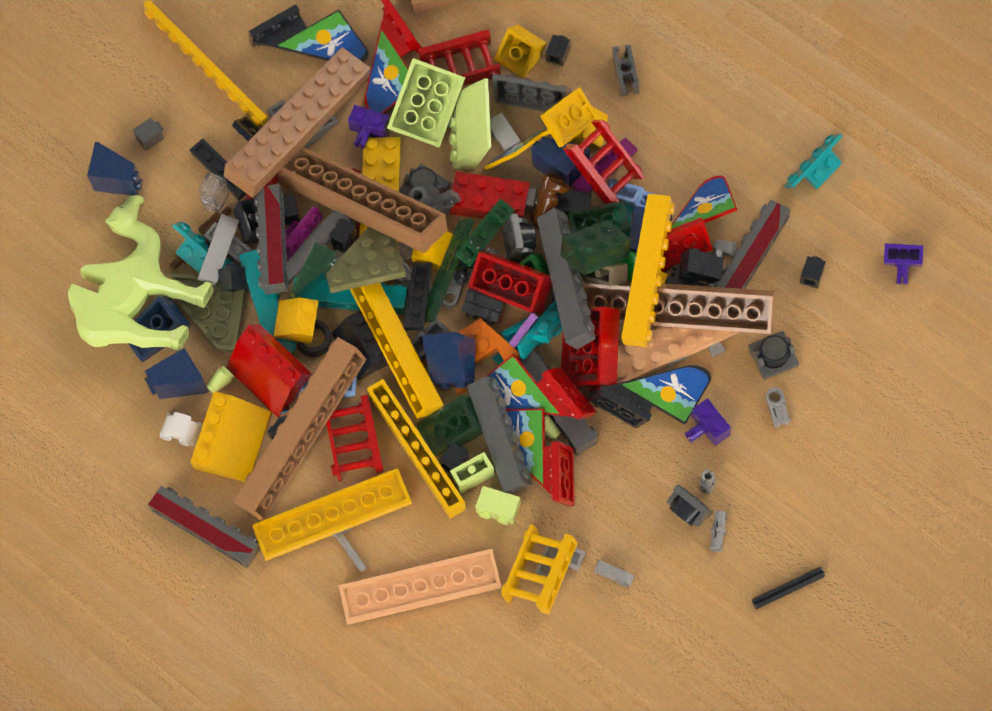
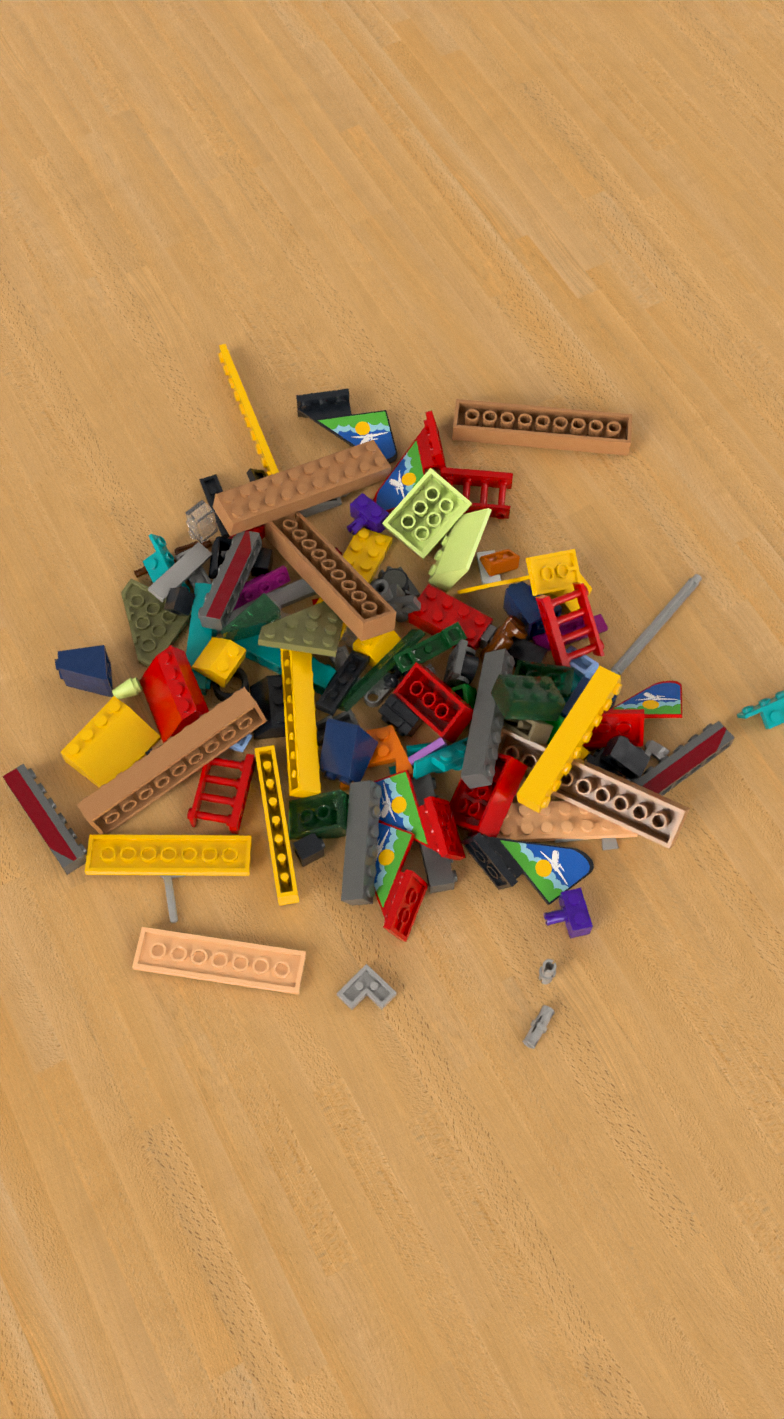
camera: 15 degrees right, 5 degrees down
yellowish green animal [68,195,214,351] -> none
dark blue slope [87,142,143,196] -> none
dark blue slope [128,295,191,362] -> none
dark grey brick [133,118,164,151] -> none
white cylinder [160,412,203,446] -> none
black brick [329,219,358,256] -> none
yellowish green brick [450,452,495,494] -> none
yellowish green brick [475,486,521,525] -> none
dark grey slope [492,74,572,112] -> none
yellow slope [494,24,547,78] -> none
yellow fence [501,524,578,615] -> none
black brick [545,34,571,66] -> none
yellowish green cone [545,415,562,441] -> none
light grey piece [594,560,634,587] -> none
dark grey piece [612,44,639,96] -> none
piece [667,484,713,527] -> none
piece [748,331,799,380] -> none
black axle [752,567,825,609] -> none
light grey piece [766,388,791,428] -> none
black brick [800,256,826,289] -> none
none -> orange slope [479,549,520,576]
none -> light grey piece [611,574,702,675]

